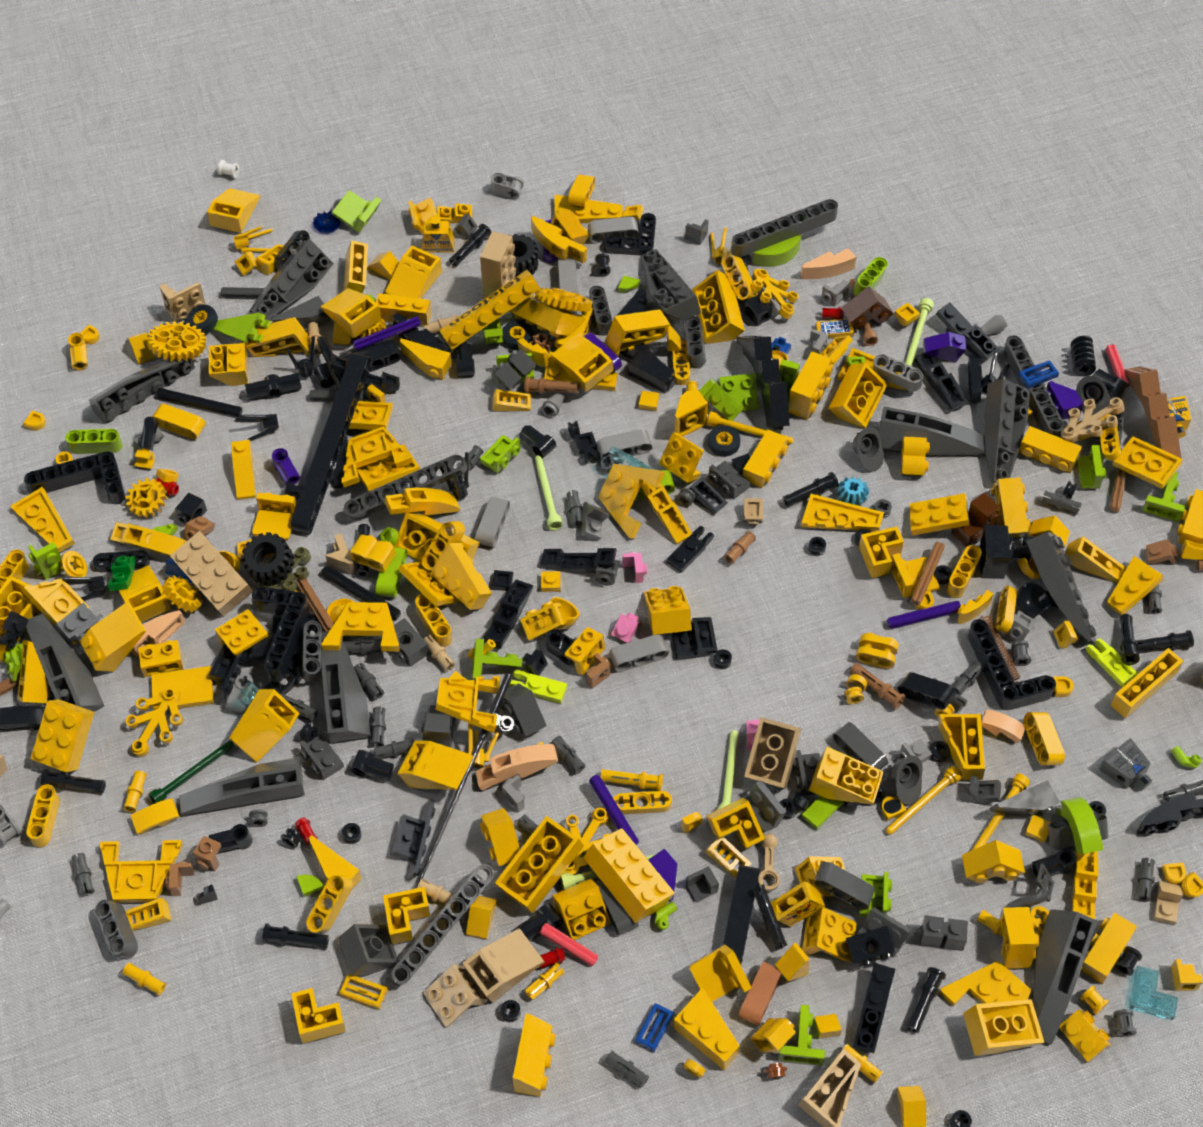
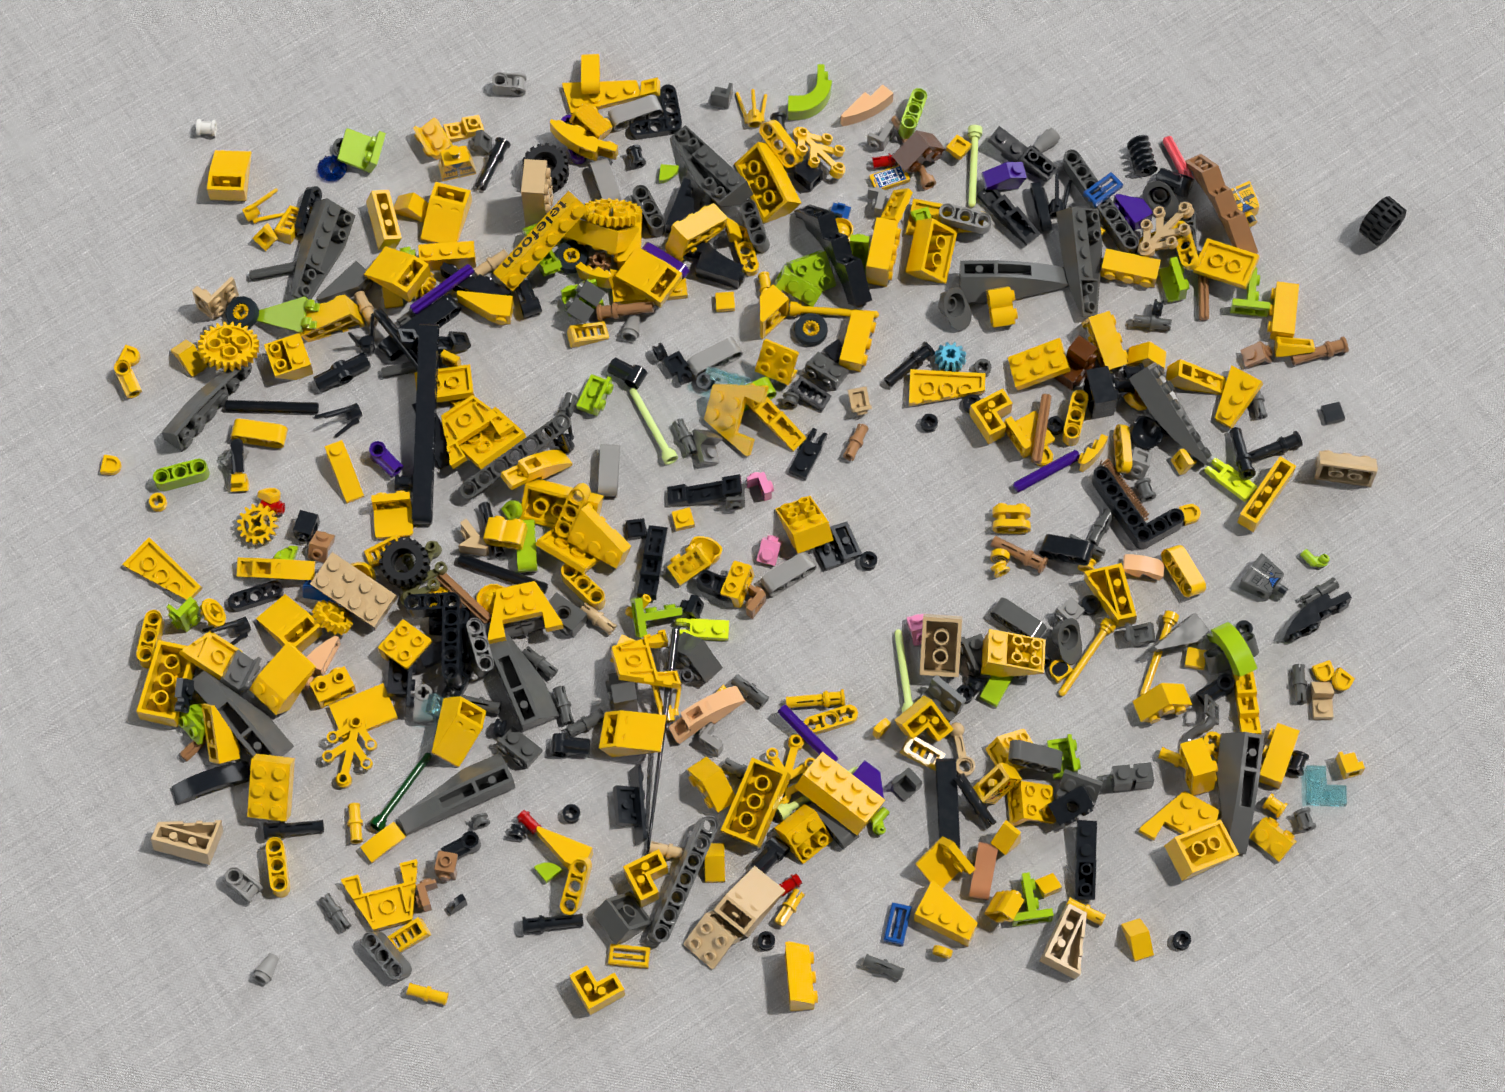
camera: 15 degrees left, 10 degrees up
black beam [24,451,126,504] -> none
green slope [108,556,135,591] -> none
coral axle [540,923,598,966] -> none
dark grey beam [731,199,838,257] -> none
dark orange plate [765,1063,787,1079] -> none
black pin [906,967,946,1033] -> none

